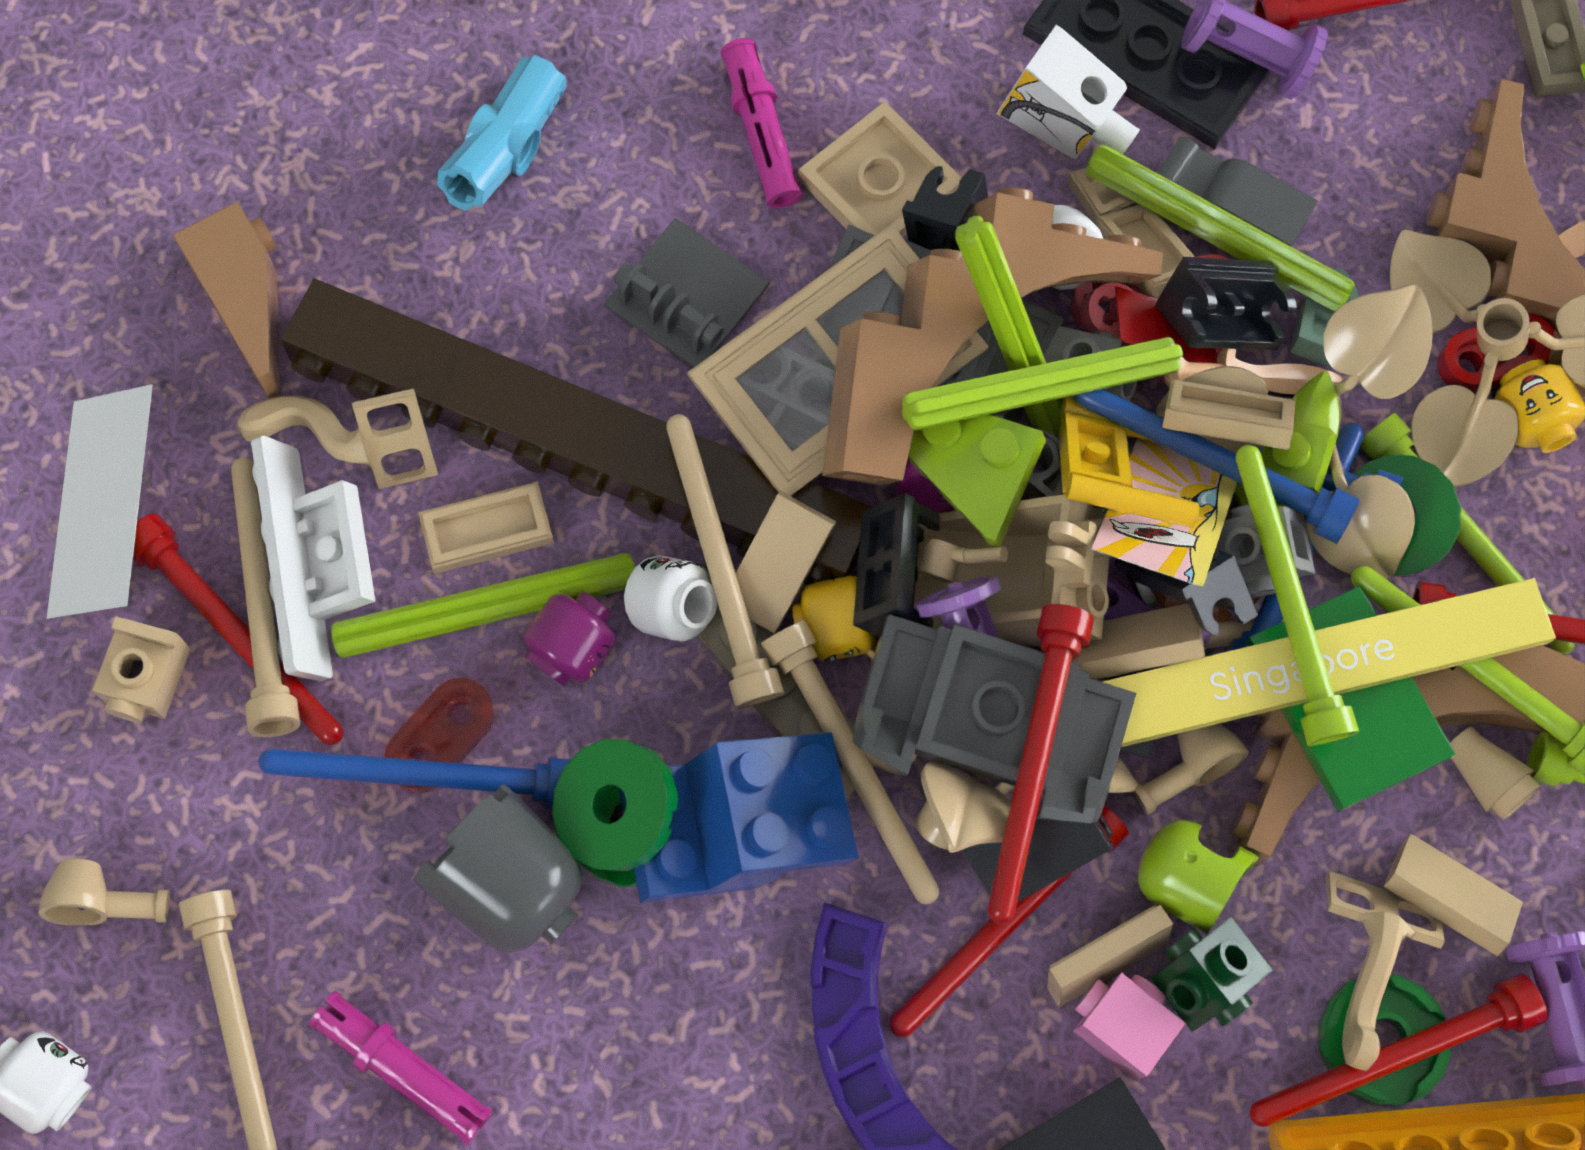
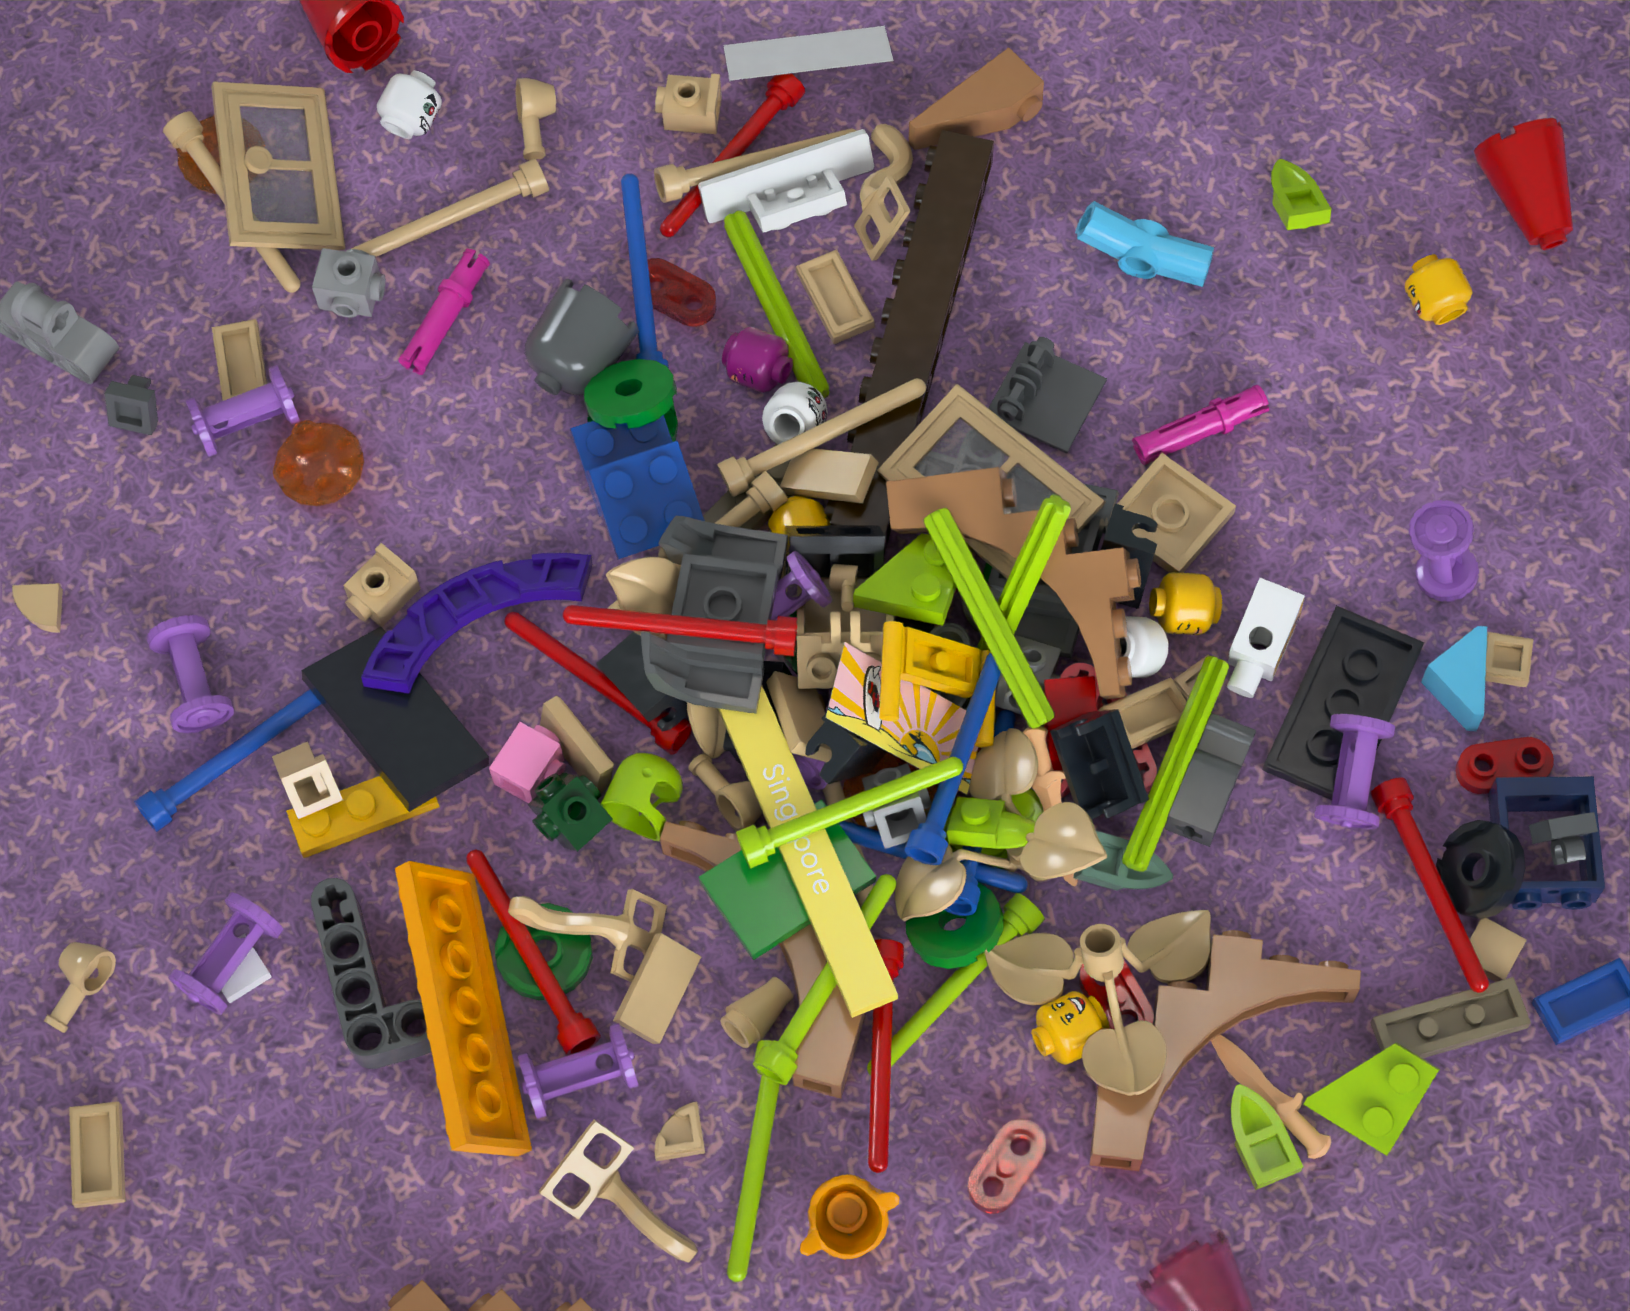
camera: 90 degrees right, 5 degrees down
tan tile [1162,380,1296,450] -> none
none -> yellow head [1149,572,1222,635]

